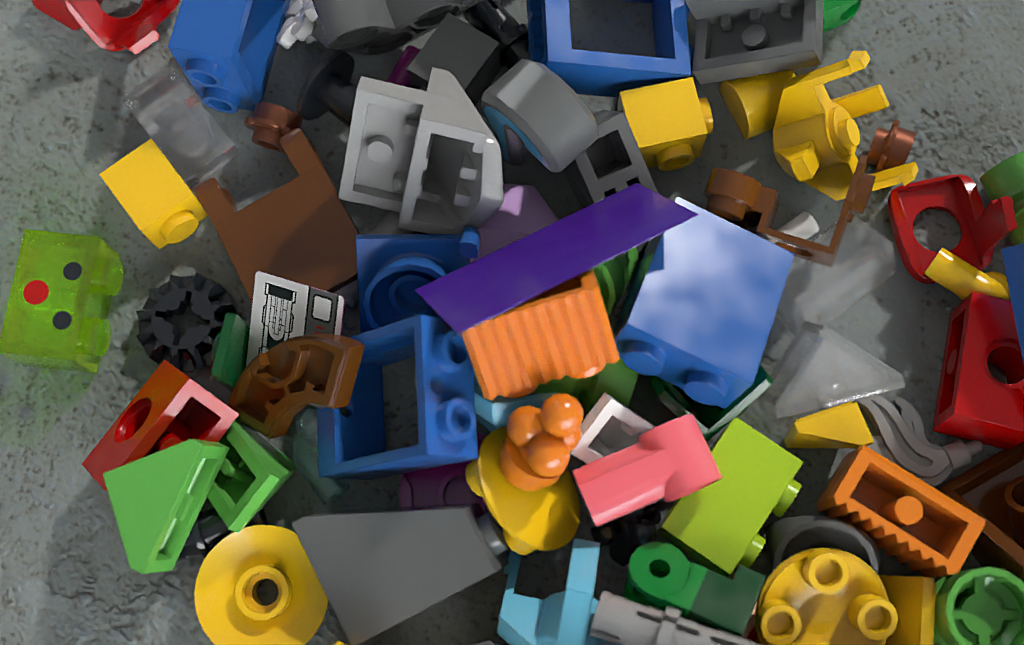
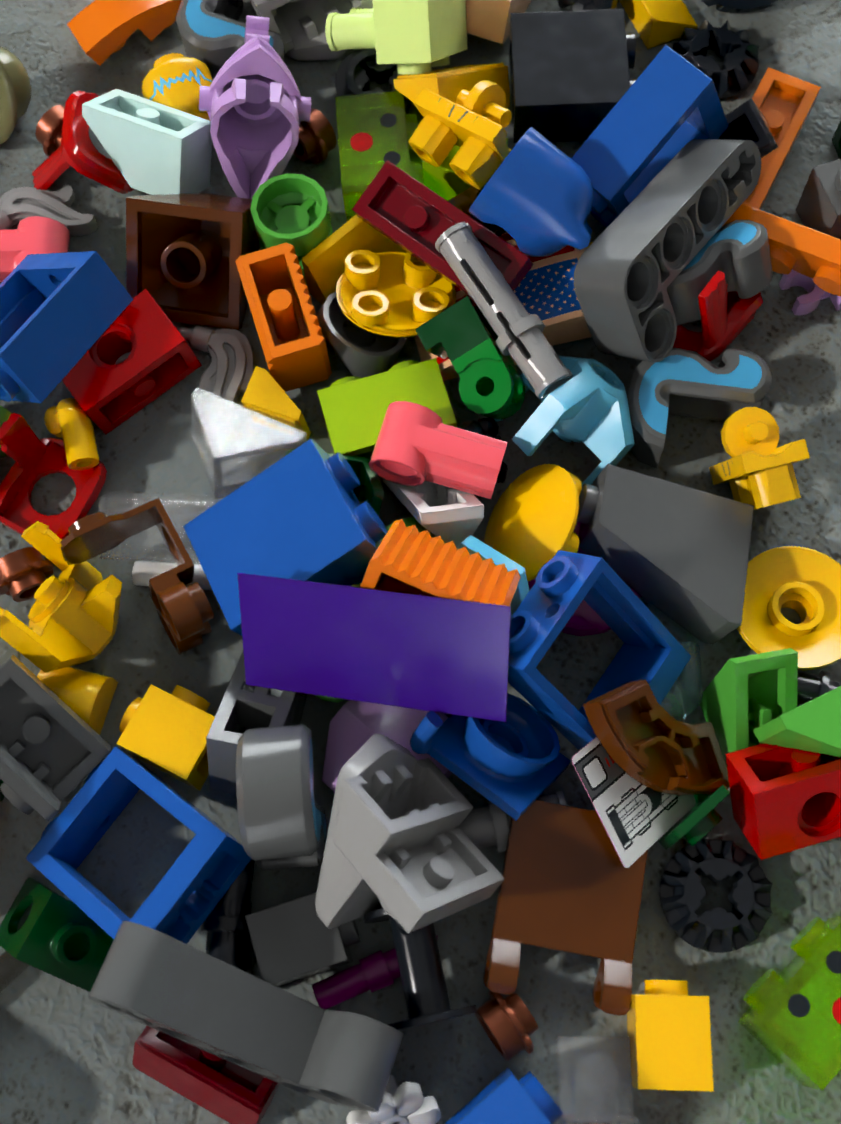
camera: 140 degrees left, 5 degrees down
orange piece [499,393,584,491] -> none

